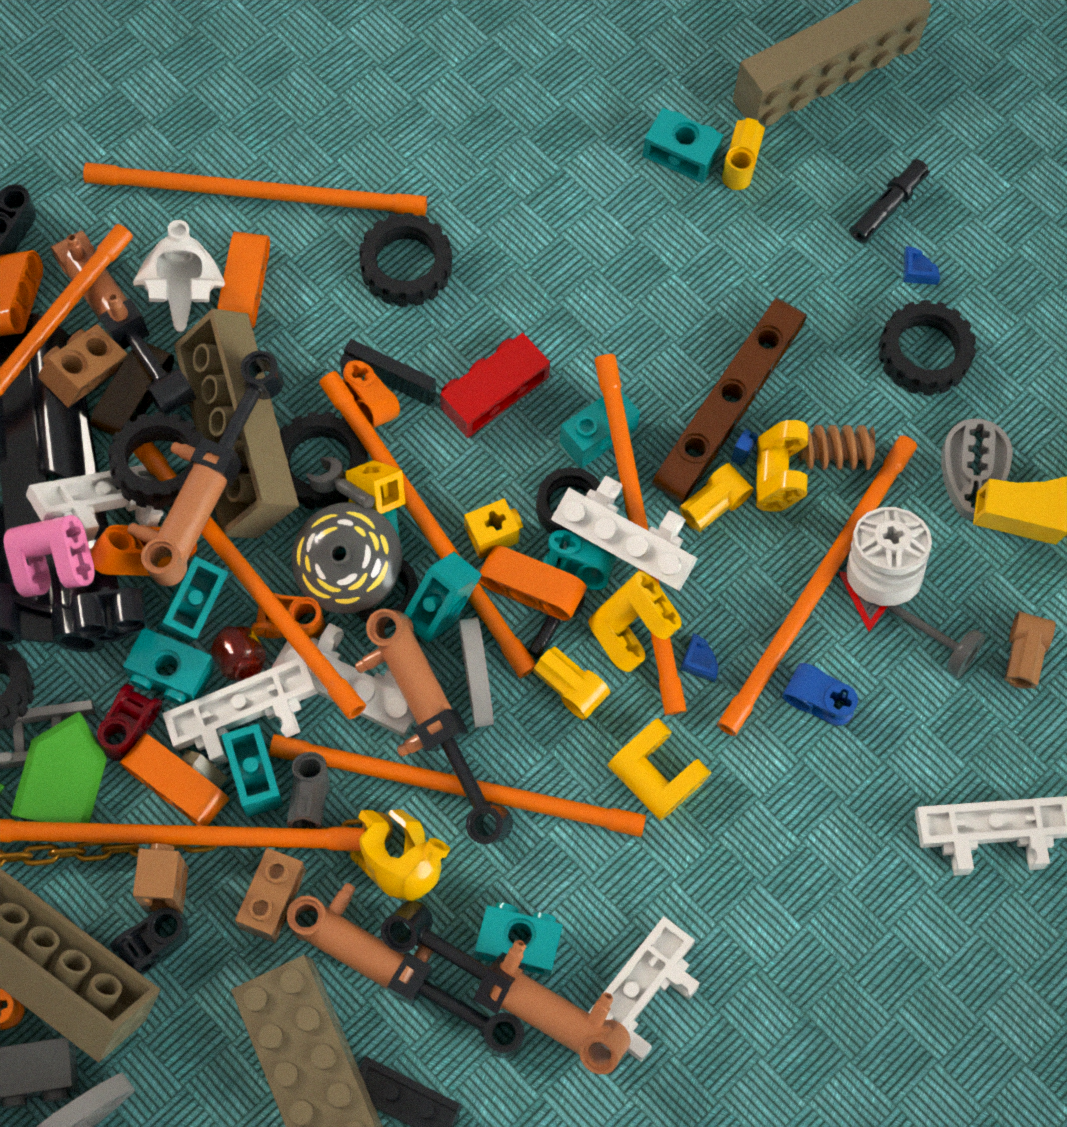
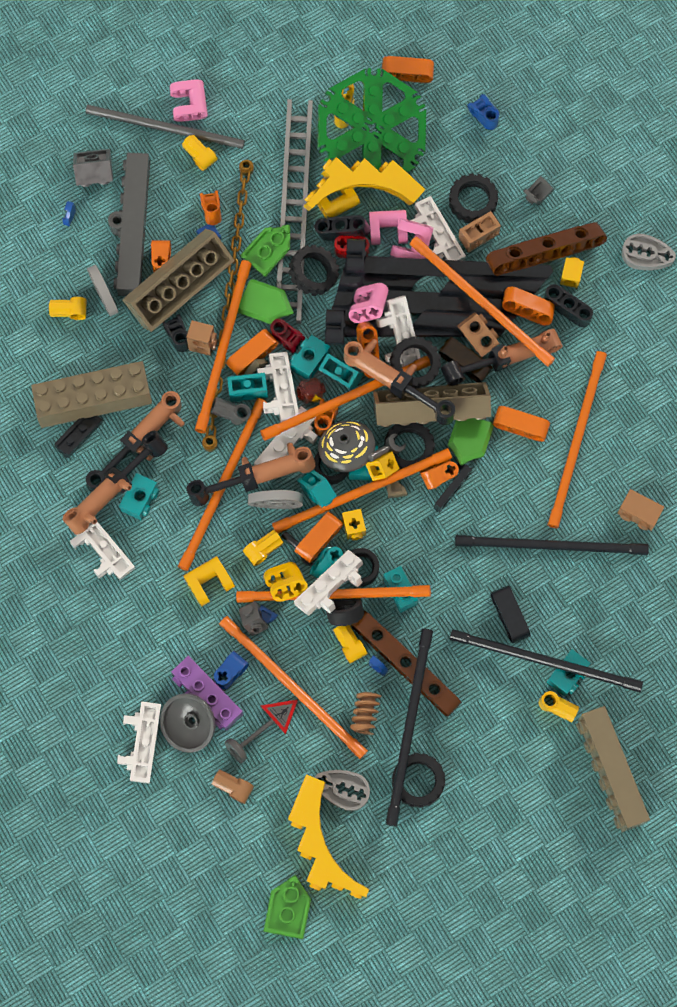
camera: 105 degrees right, 5 degrees up
white piece [133,220,225,333] -> none
medium nougat brick [235,848,306,943] -> none
yellow piece [350,809,450,901] -> none
black tyre [359,213,452,307] -> none
red brick [440,333,550,439] -> none
yellow connector [756,420,808,512] -> none
white wheel [846,507,932,606] -> none
black pin [849,159,930,244] -> none
blue tile [903,246,940,285] -> none
none -> dark grey dish [160,693,215,753]
none -> medium lavender brick [171,656,244,731]
none -> dark grey bracket [239,601,268,636]
none -> black tyre [326,598,364,626]
none -> black piece [385,628,433,827]
none -> dark tan tile [386,481,407,498]
none -> bright green tile [448,418,494,465]
none -> black piece [450,629,644,693]
none -> black piece [455,535,649,555]
none -> black beam [490,585,531,644]
none -> medium nougat piece [617,489,664,531]

